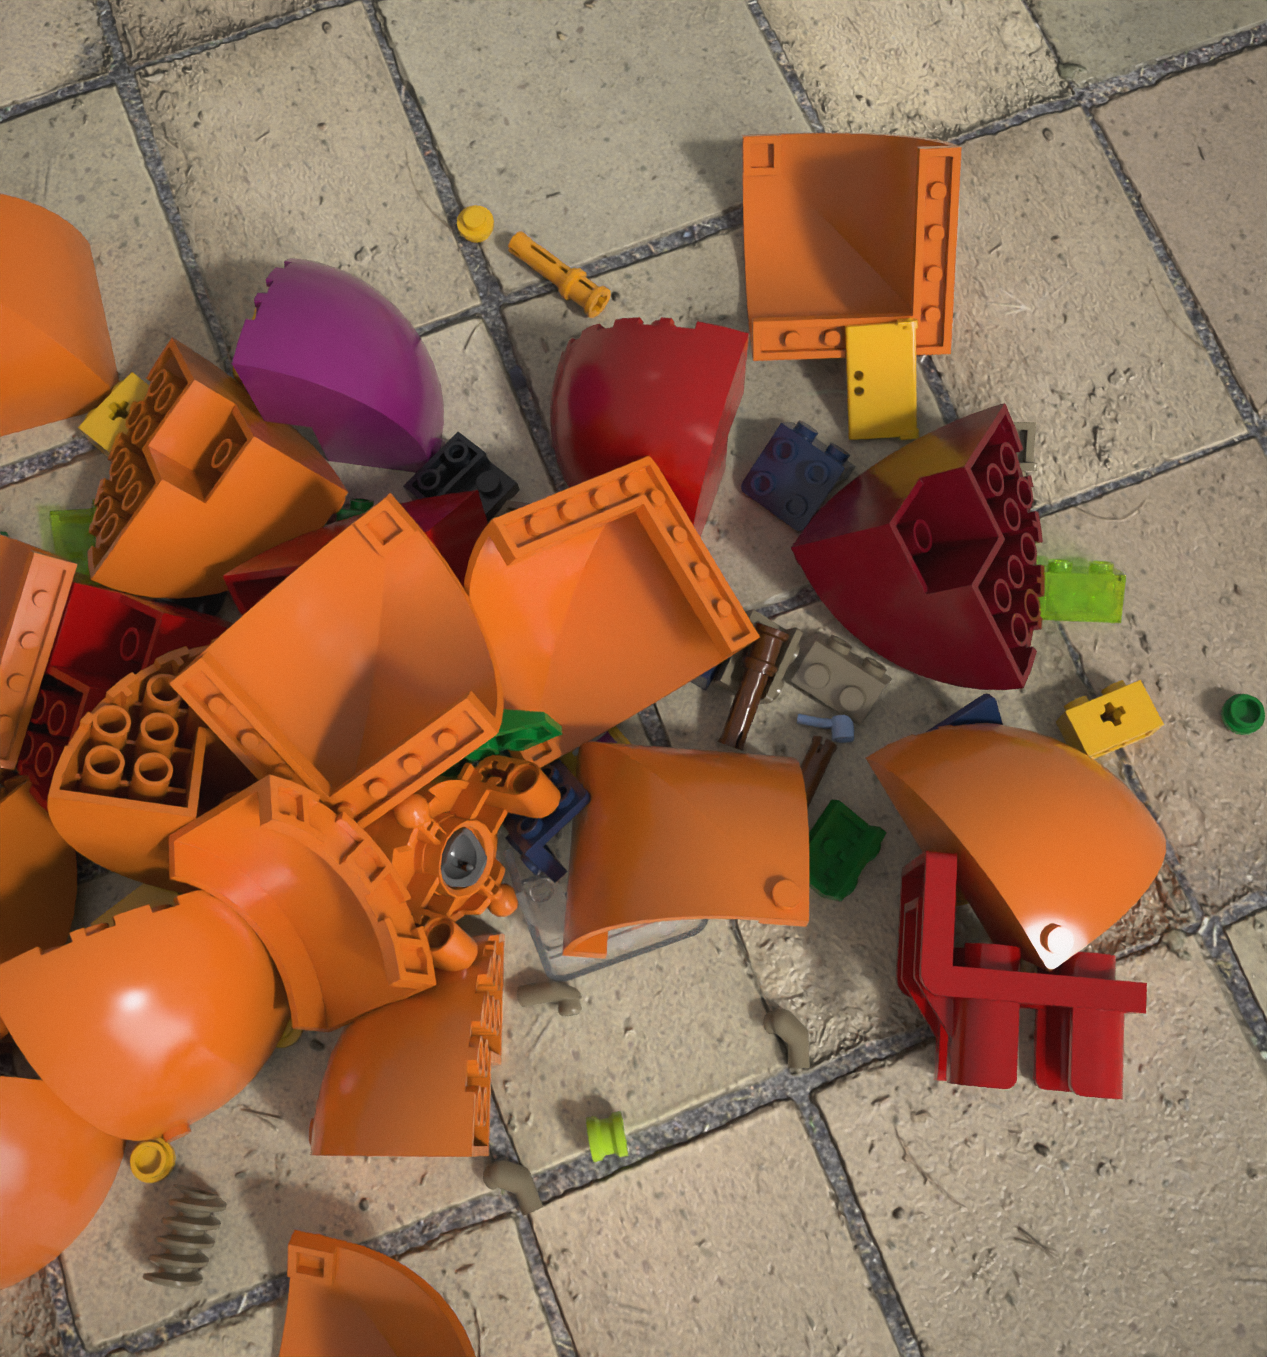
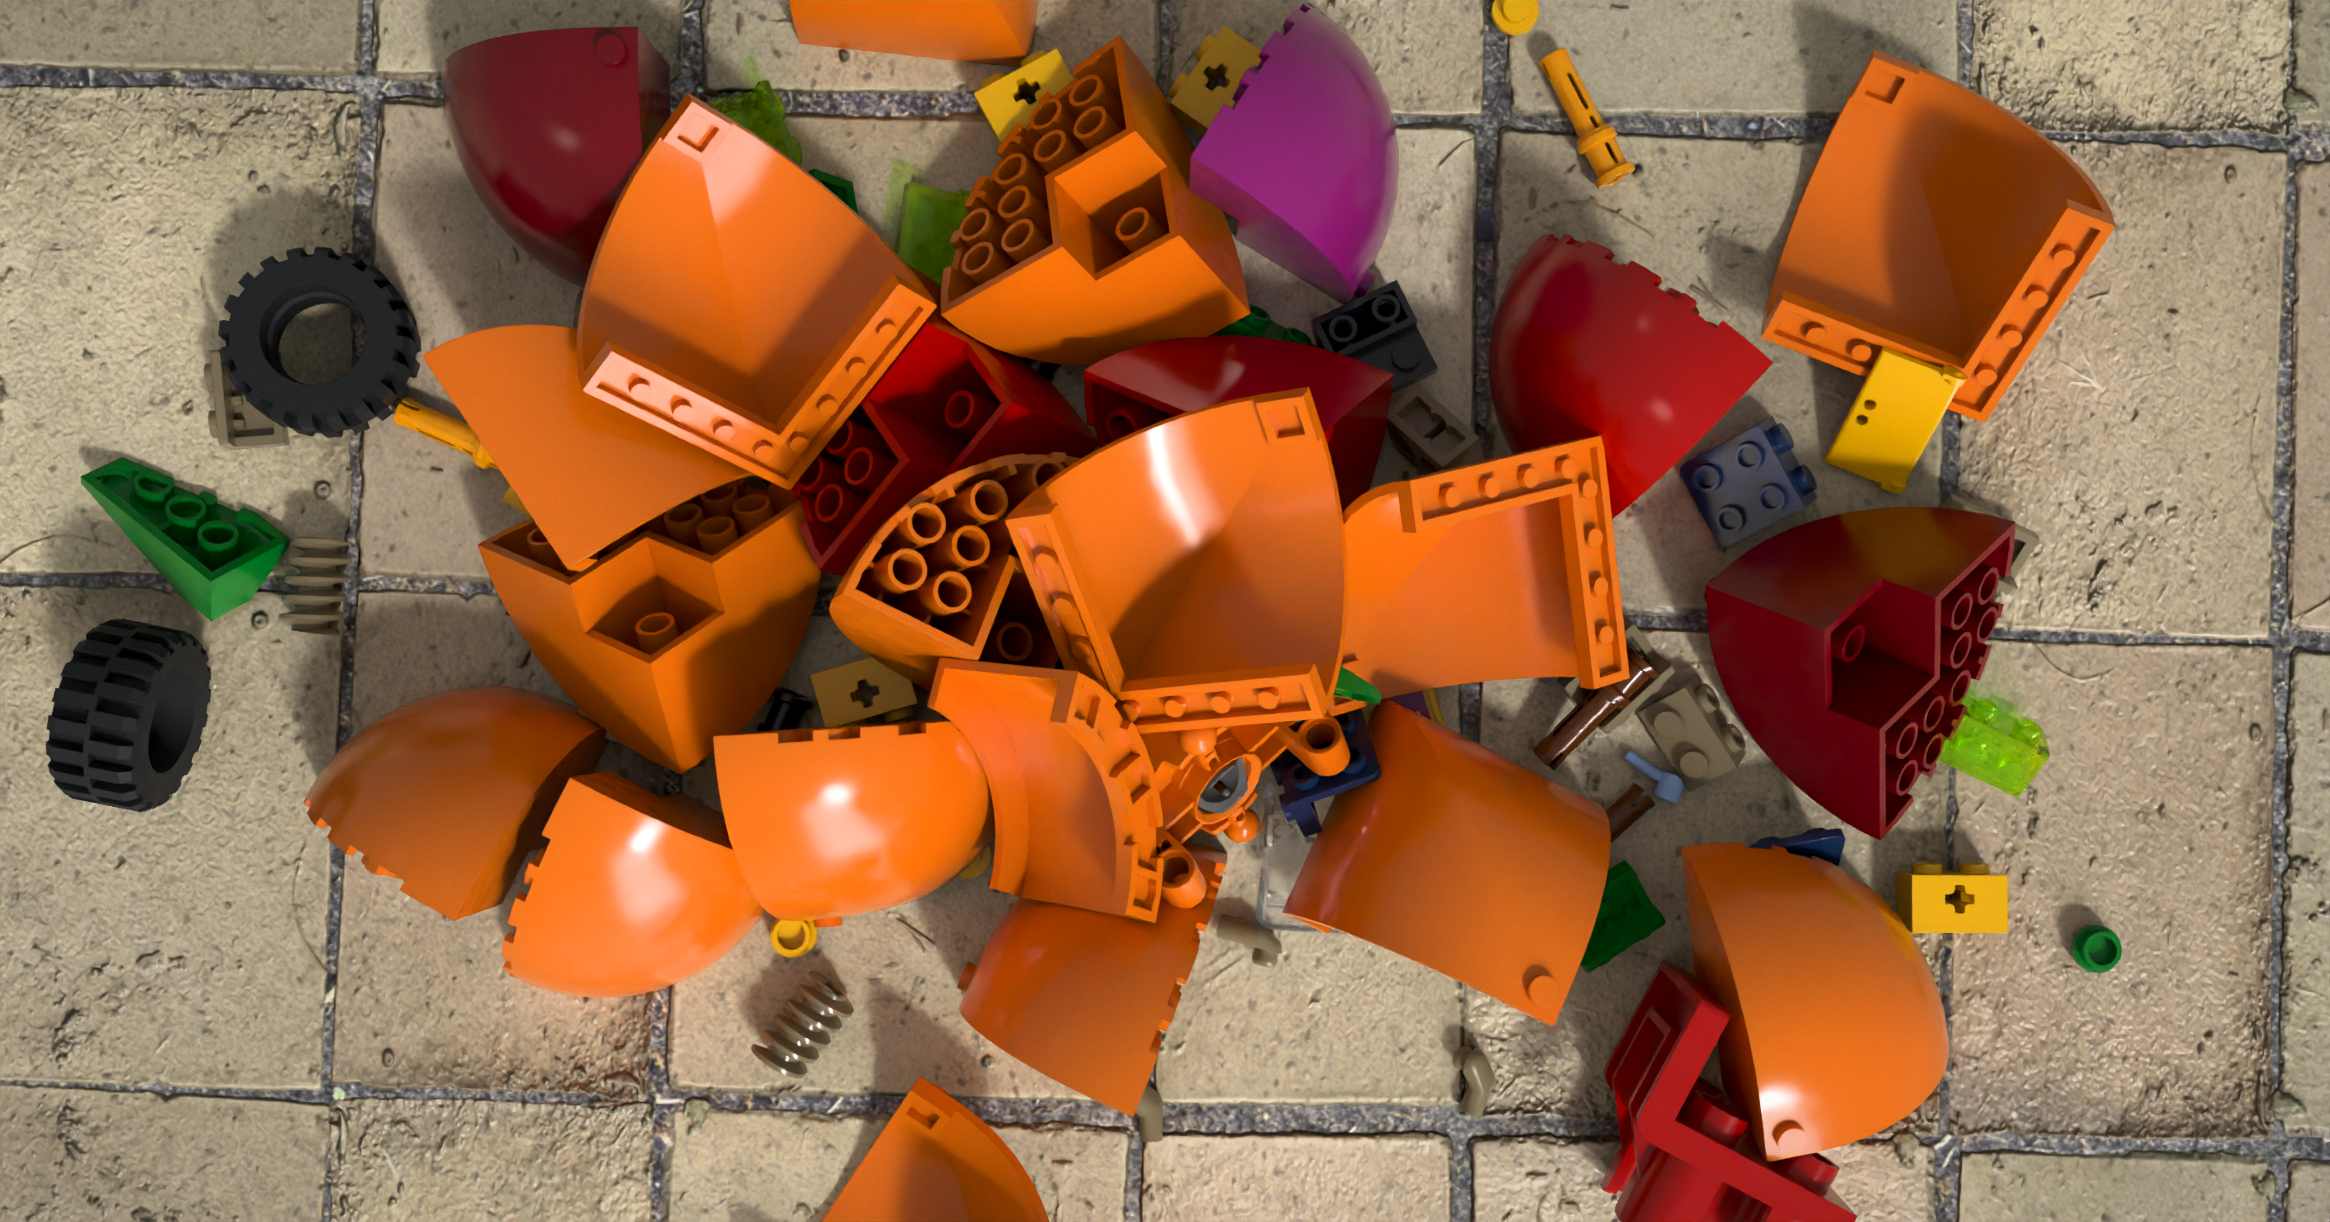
camera: 20 degrees right, 15 degrees up
lime wheel [586,1111,629,1162] -> none

